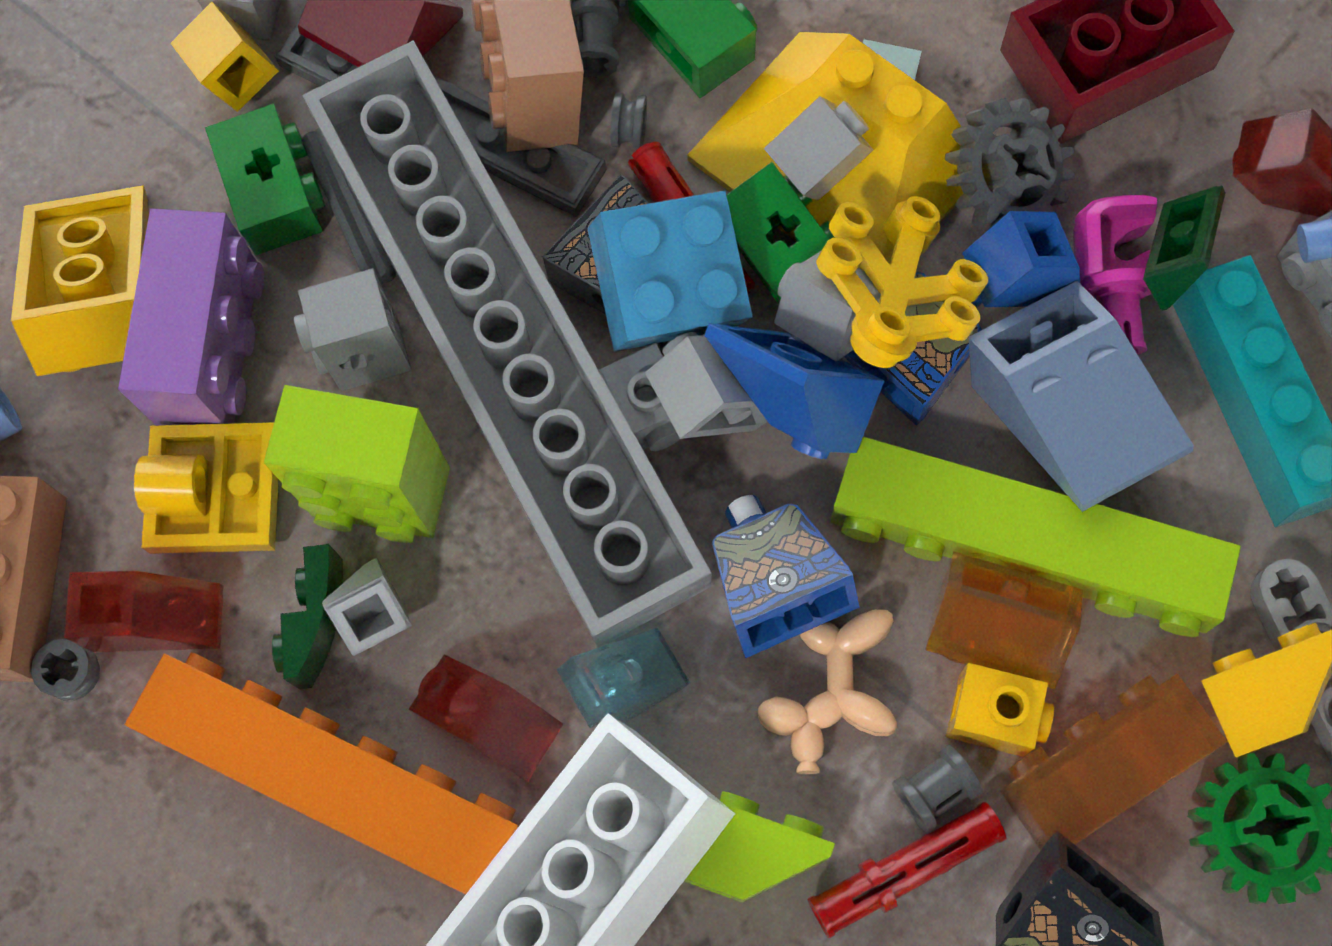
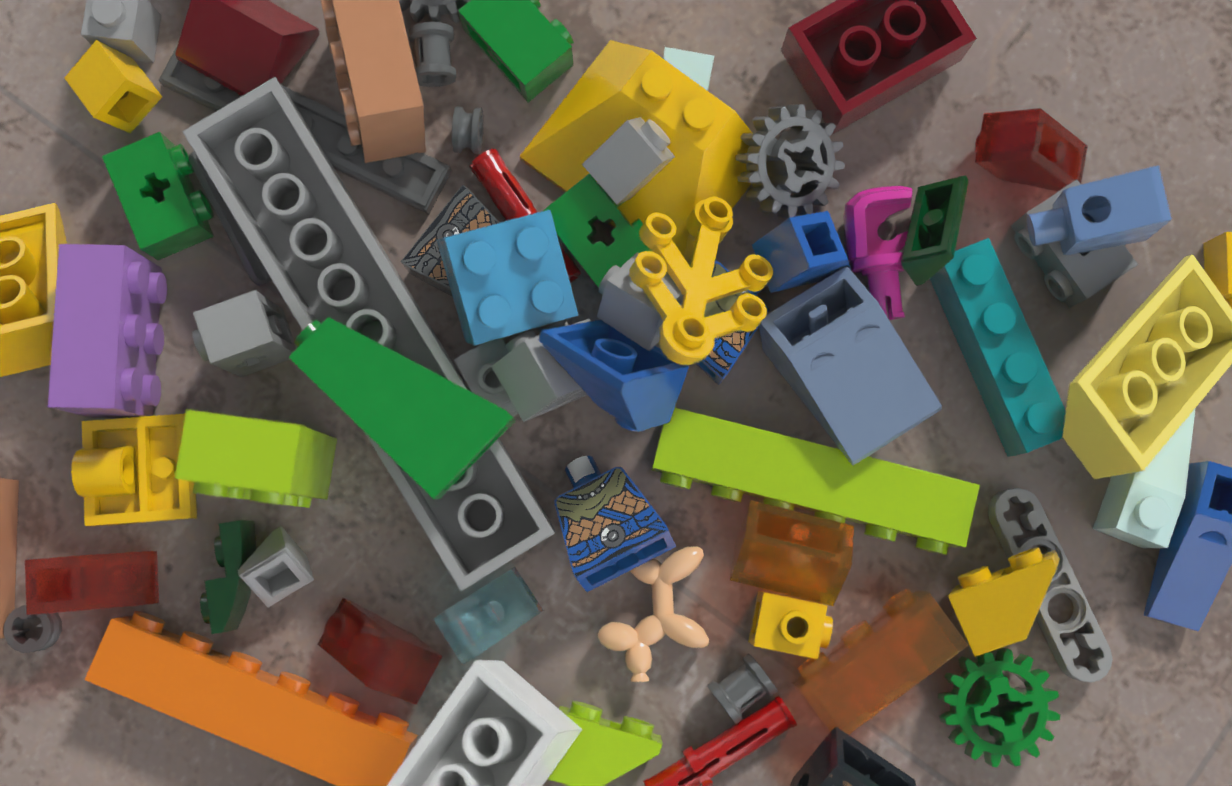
camera: 10 degrees left, 10 degrees up
none -> green slope [288,317,517,499]

